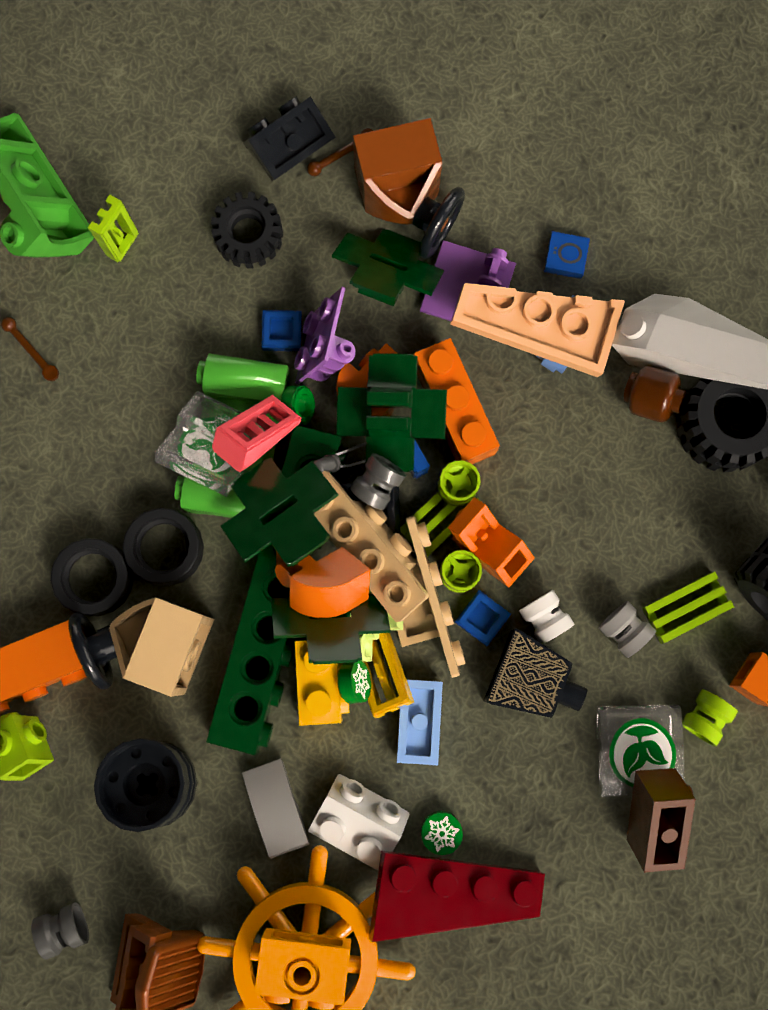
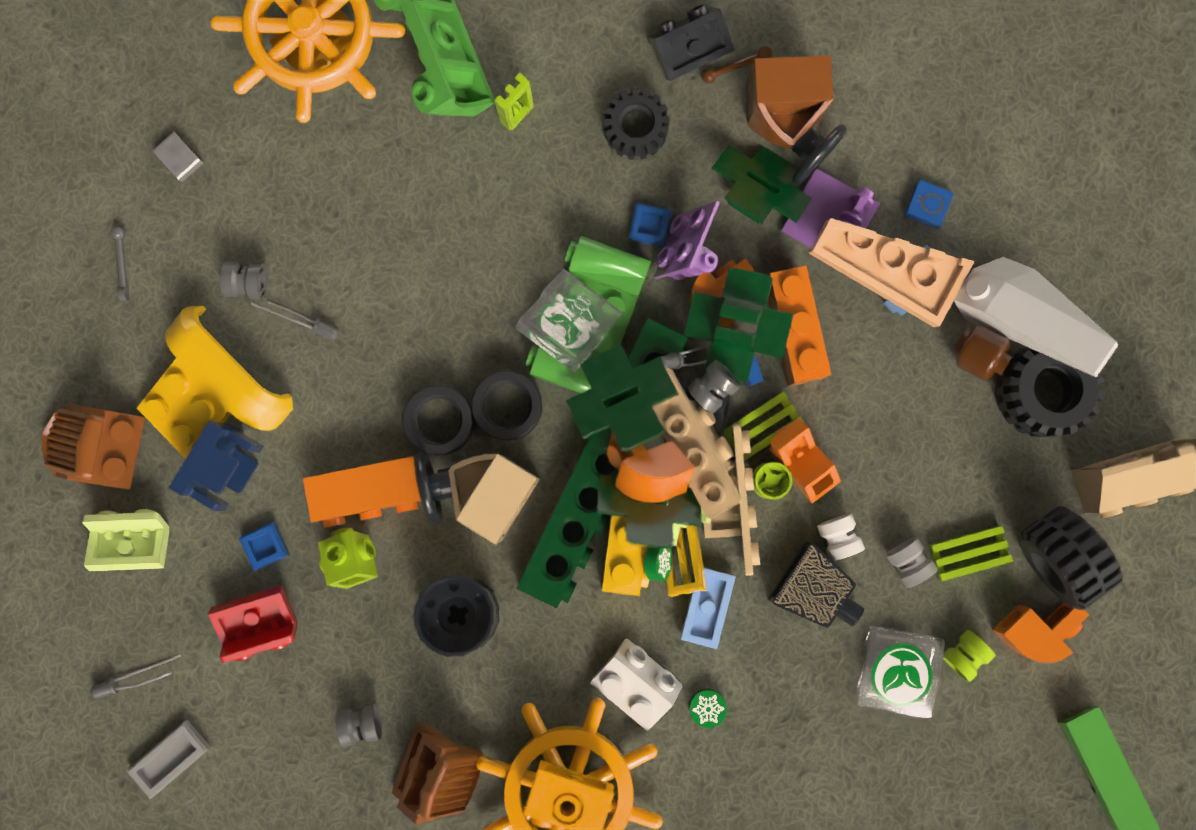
camera: 15 degrees right, 5 degrees up
reddish brown hinge [1,317,59,381] -> none
coral slope [212,395,301,472] -> none
light grey slope [242,759,310,859] -> none
green tile [281,385,315,425] -> none
dark red wing [368,851,545,942] -> none
lime wheel [438,460,481,506] -> none
blue tile [454,590,511,647] -> none
reddish brown brick [626,768,696,873] -> none

